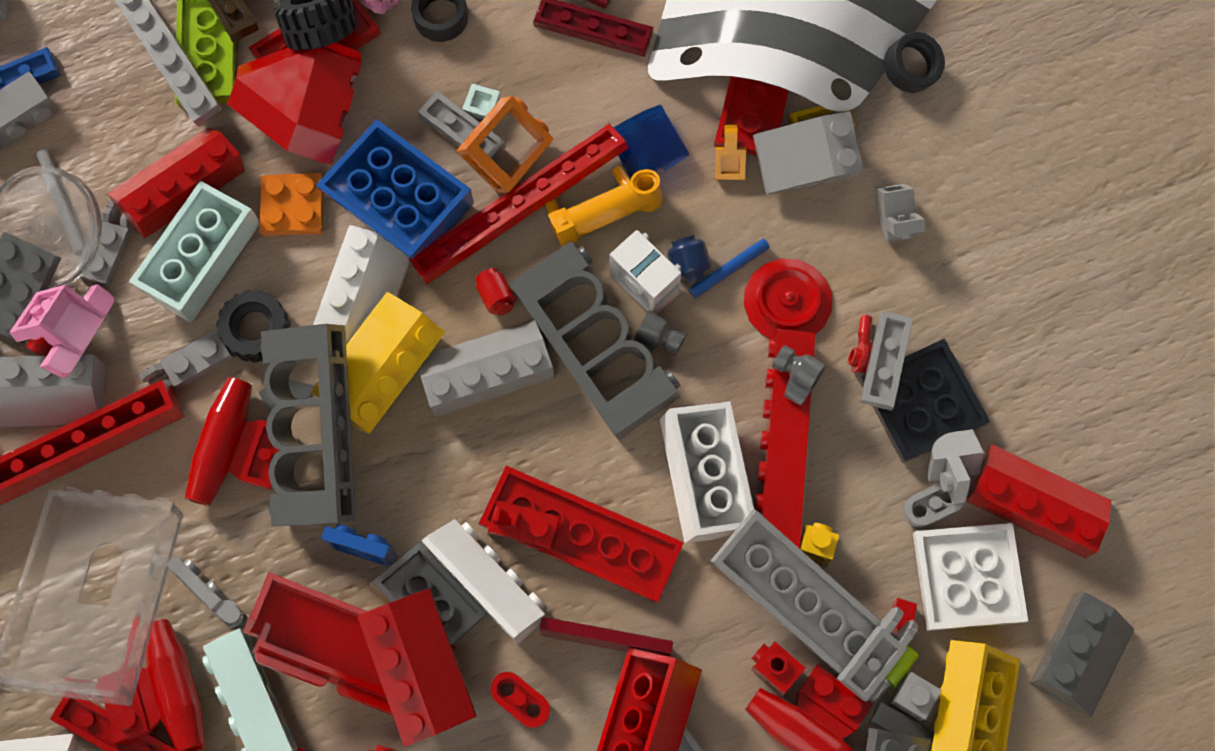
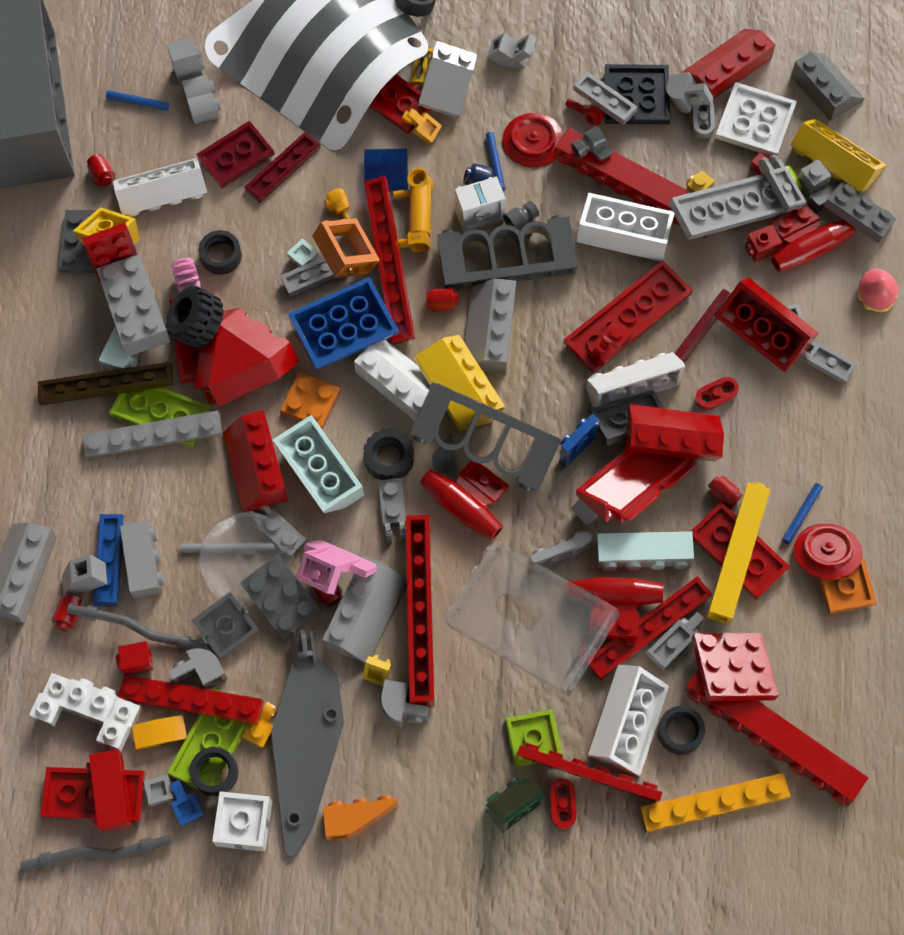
camera: 65 degrees left, 5 degrees down
none -> light orange piece [324,188,350,219]

